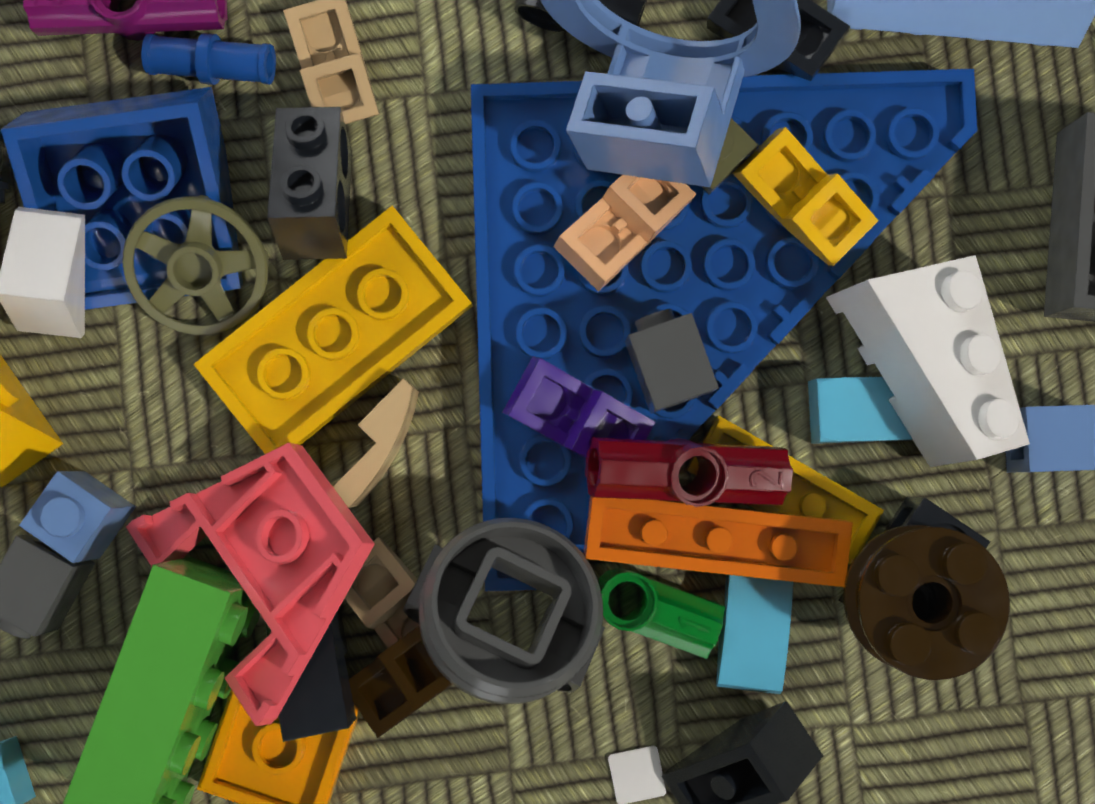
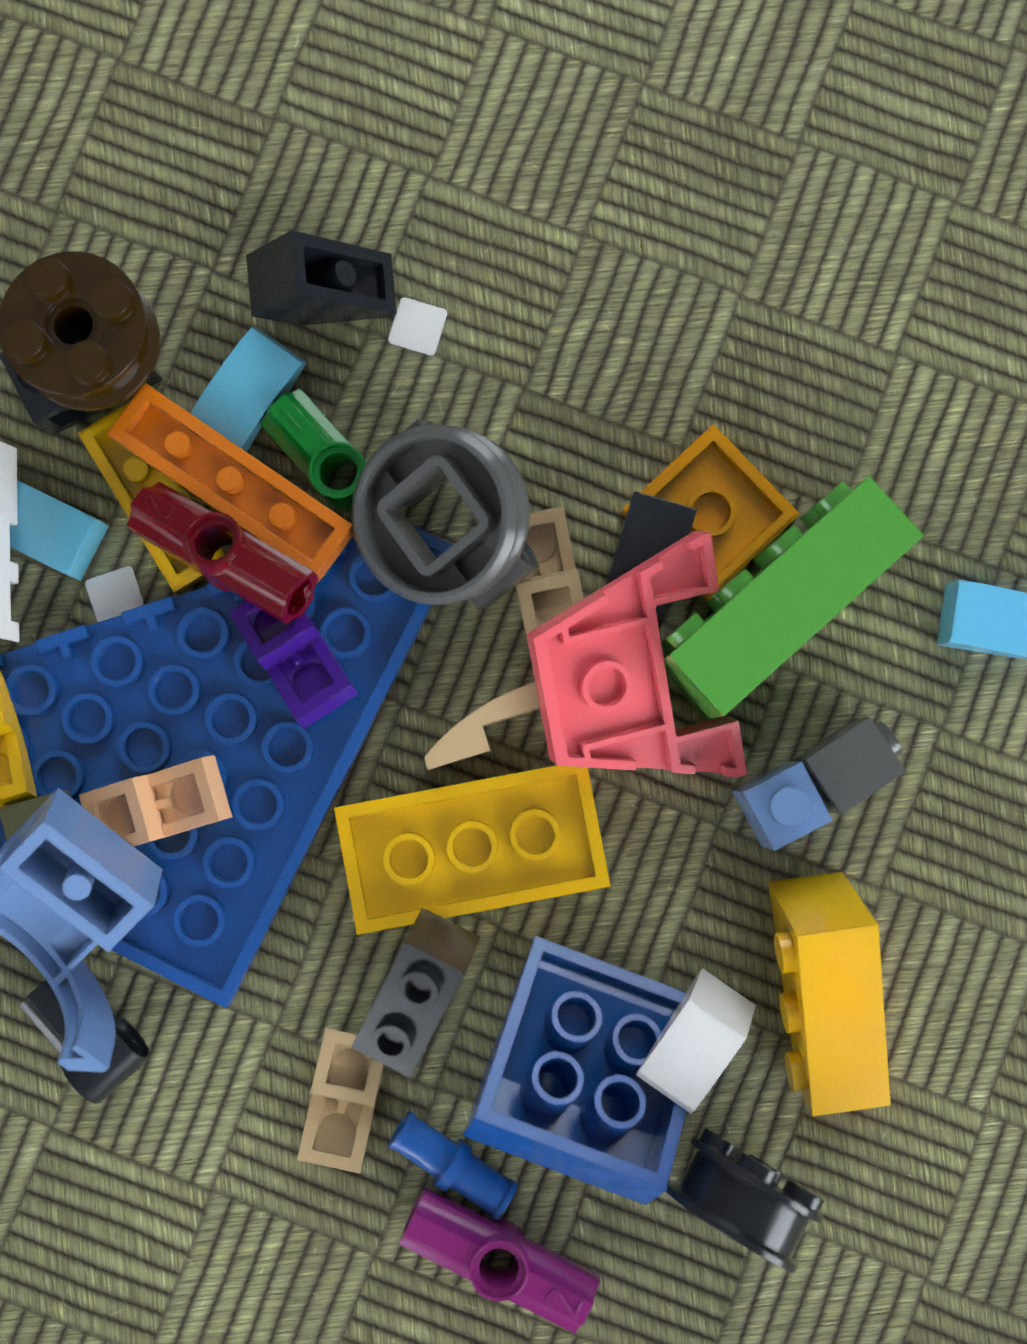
camera: 155 degrees left, 0 degrees up
olive wheel [123,195,269,335] -> none
dark brown slope [349,626,452,738] -> none
dark grey brick [625,308,719,414] -> none
none -> white sticker [85,566,144,622]

